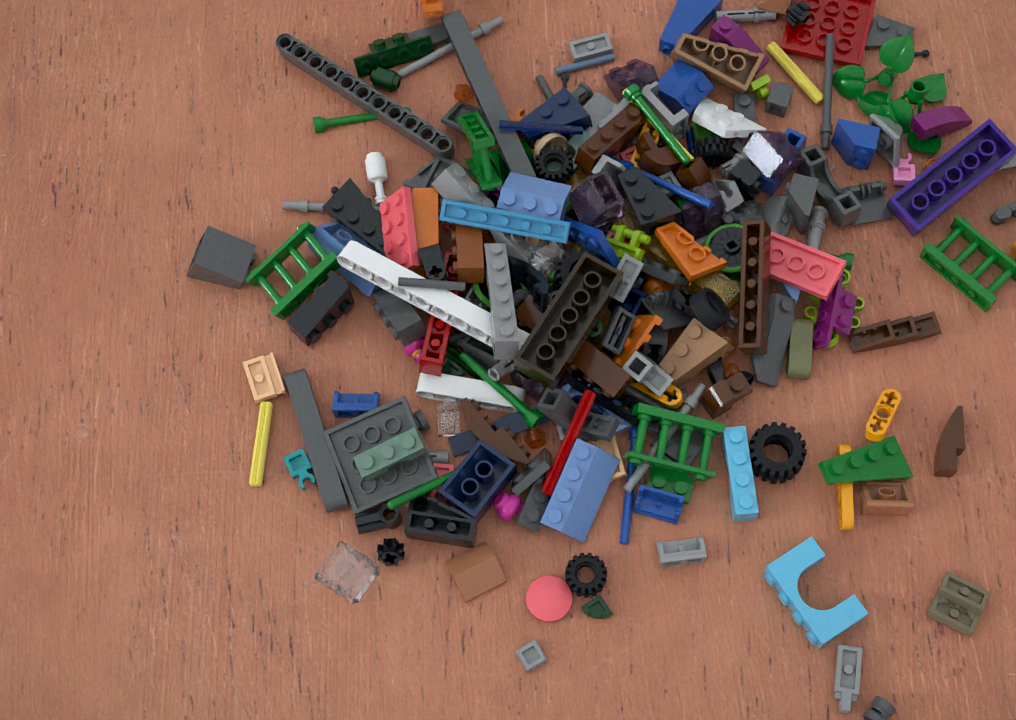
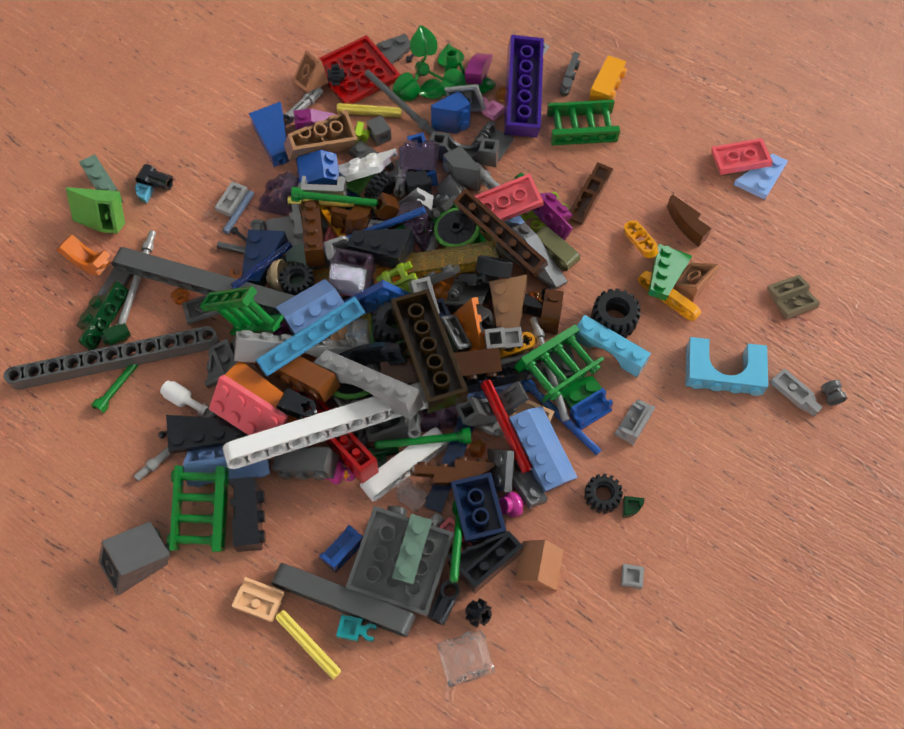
camera: 55 degrees left, 5 degrees down
dark grey bar [398,277,465,291] -> none
coral dish [526,575,572,623] -> none
orange wing [654,222,727,282] -> none

